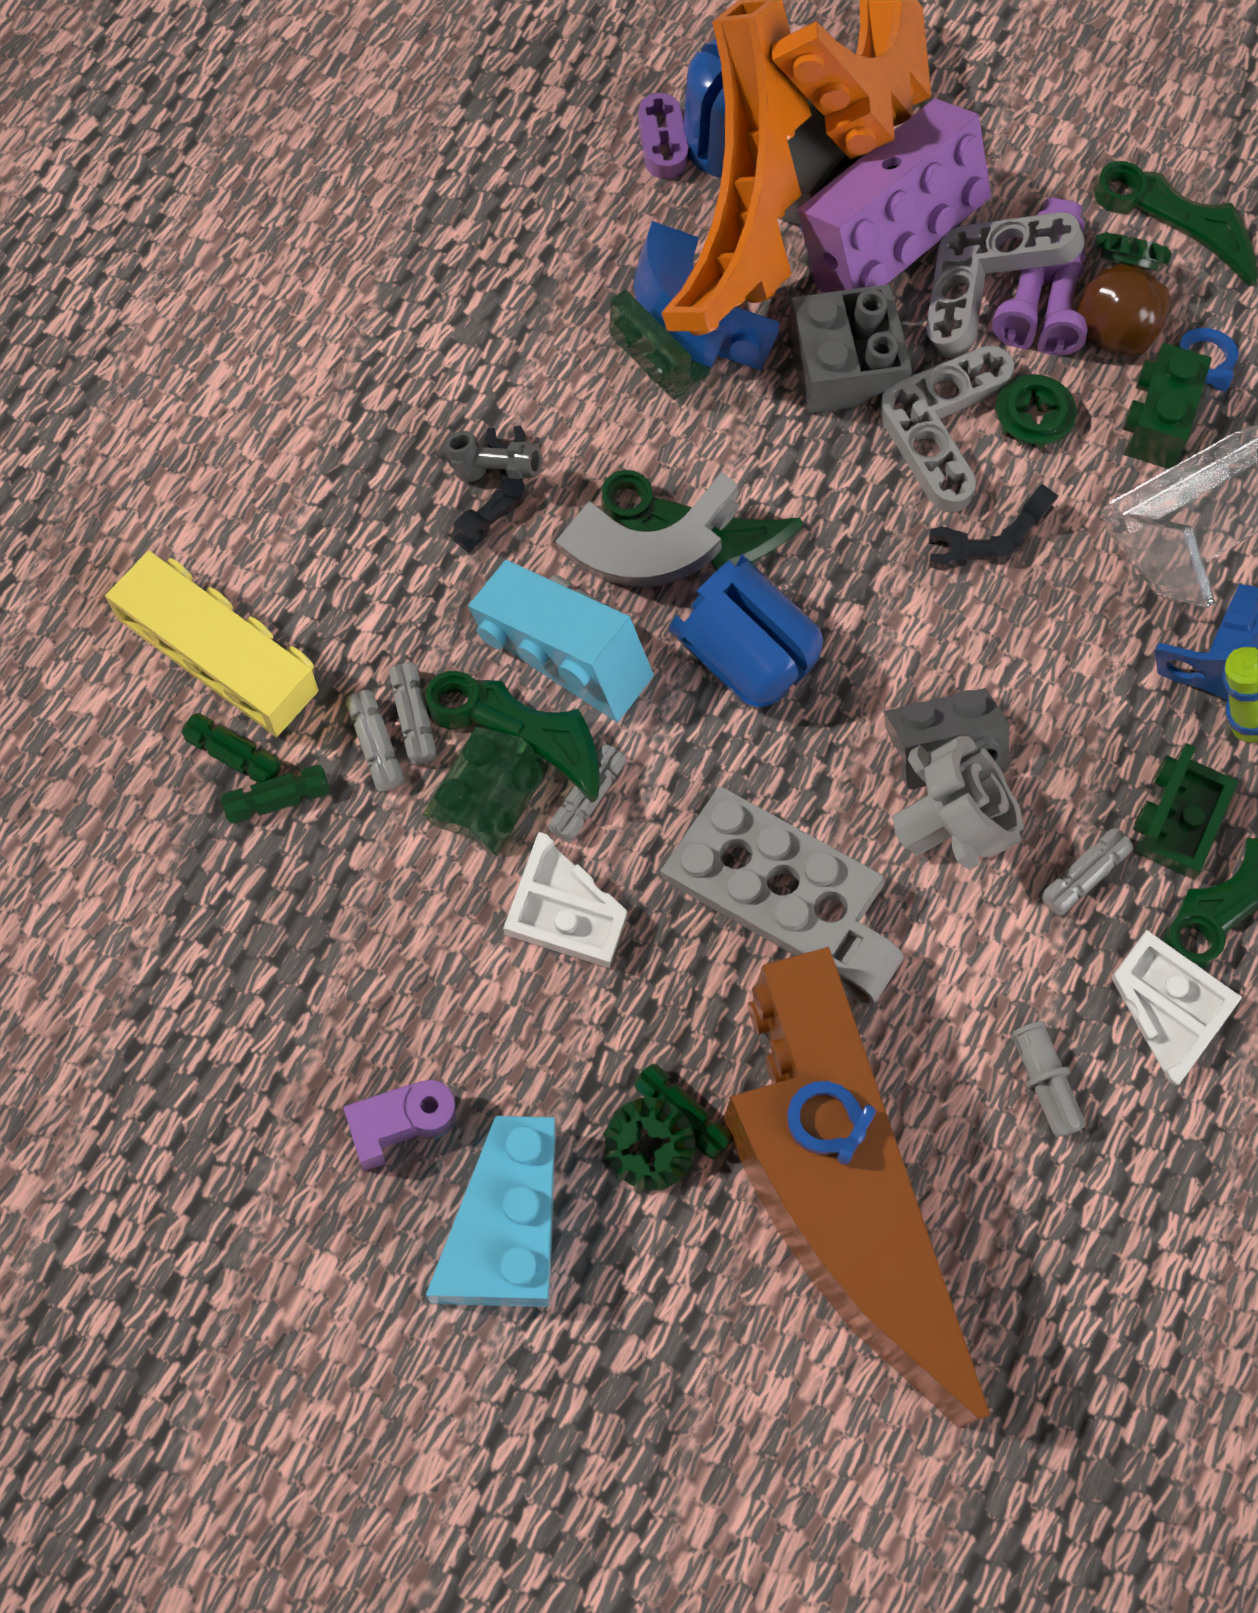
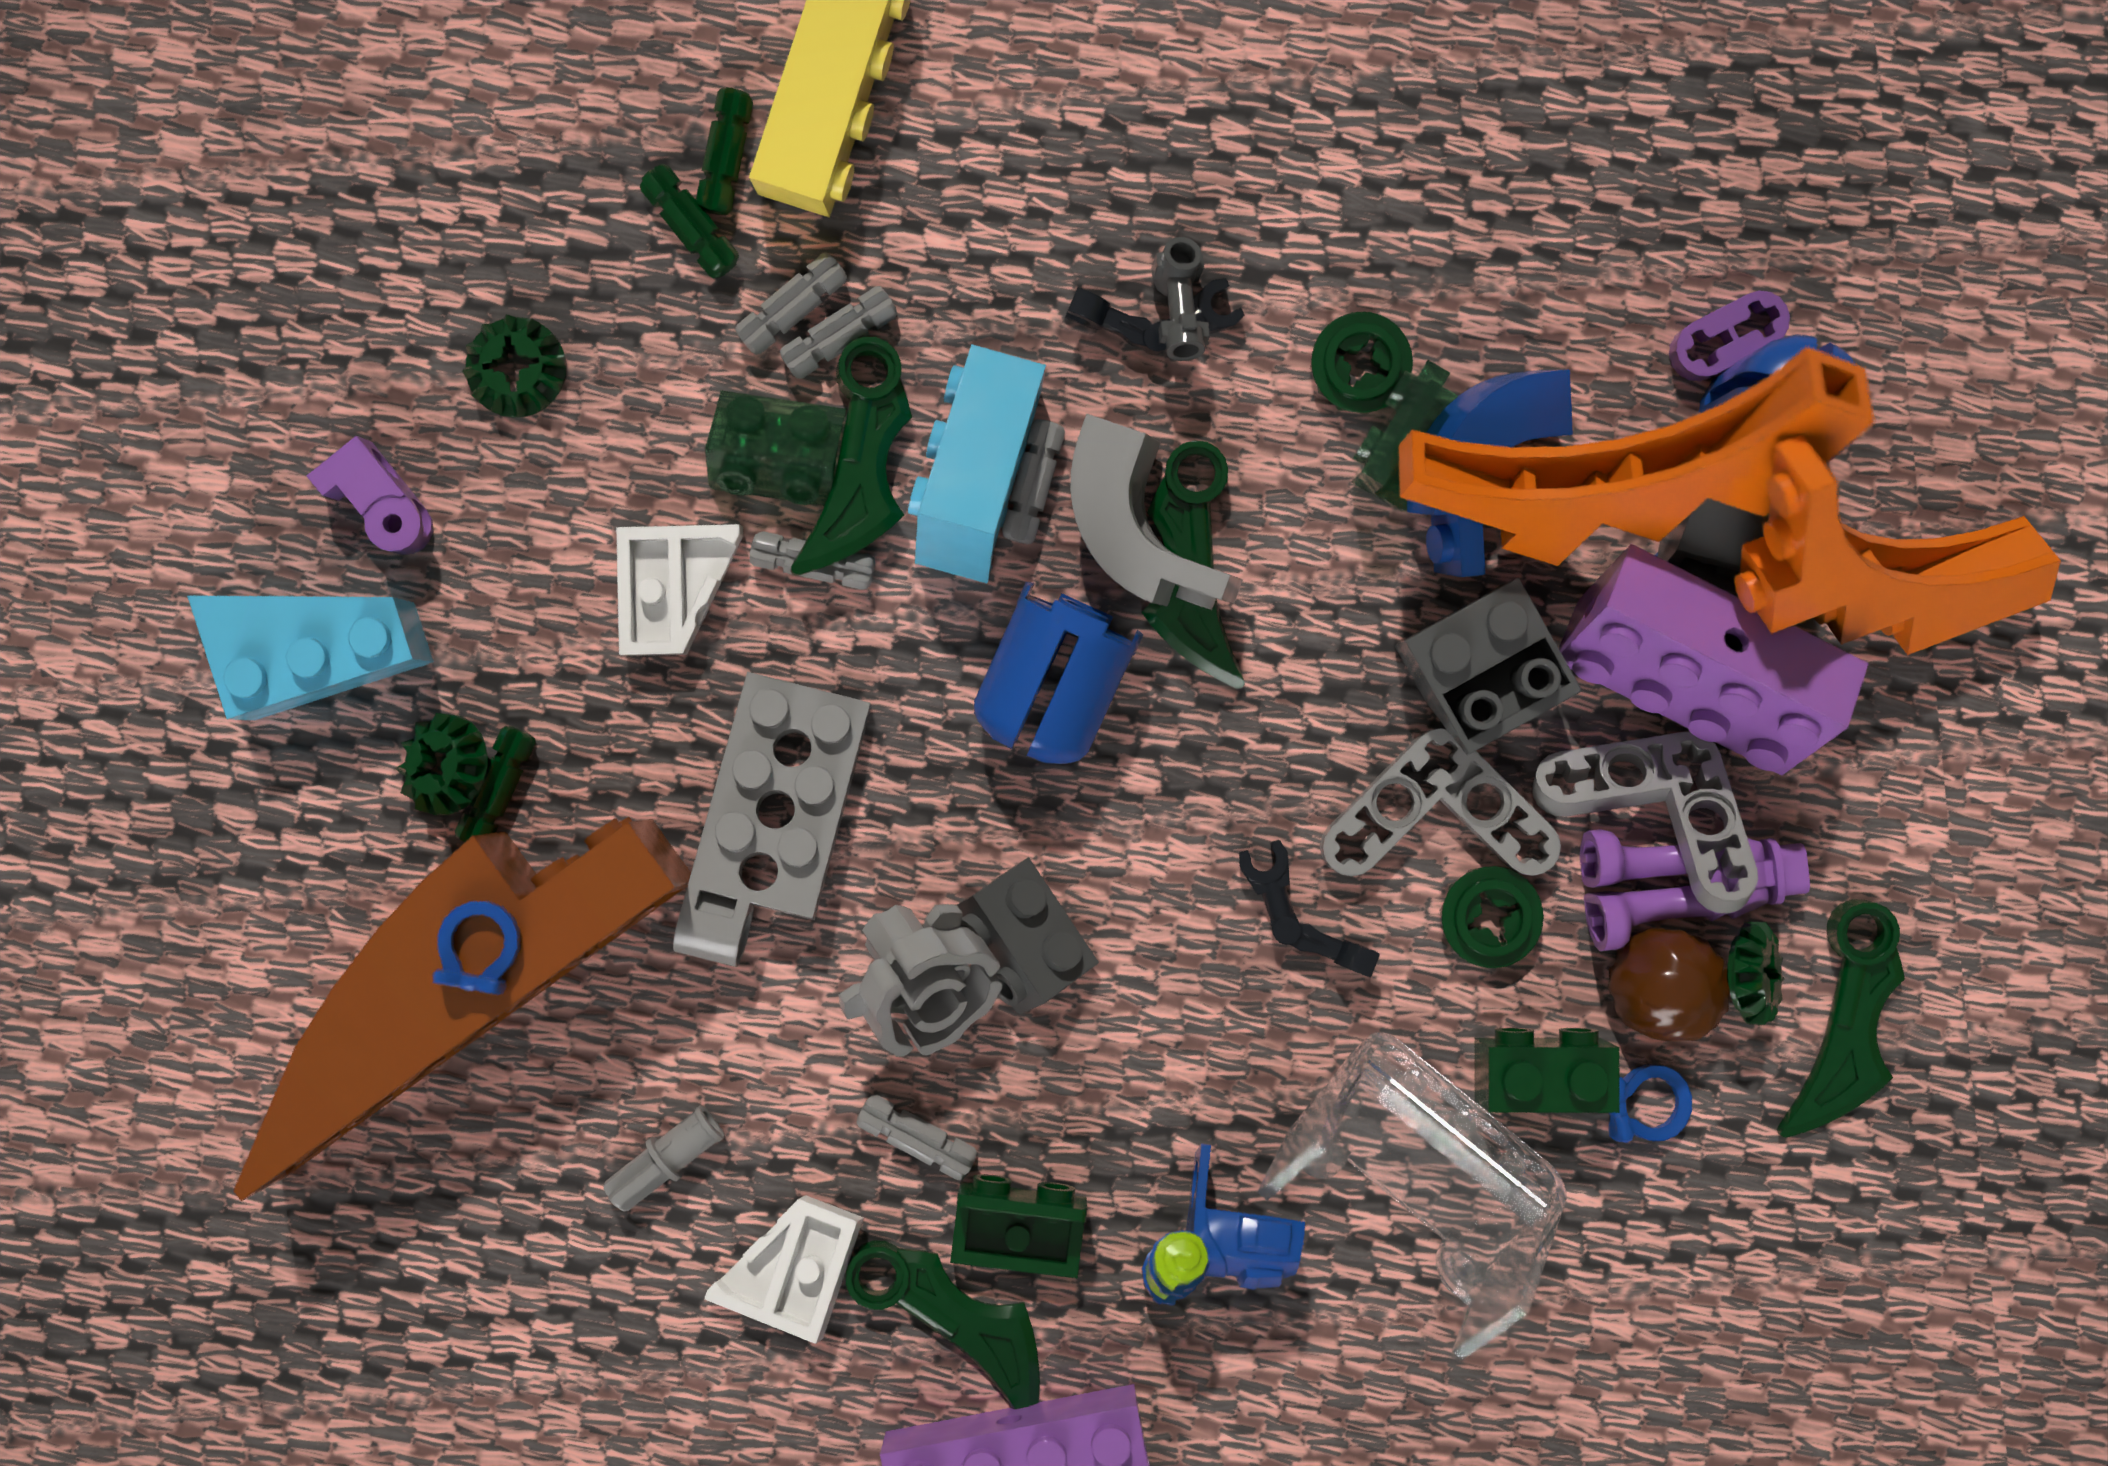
camera: 80 degrees right, 20 degrees up
none -> dark green gear [462,315,566,418]
none -> dark green gear [1310,312,1413,415]

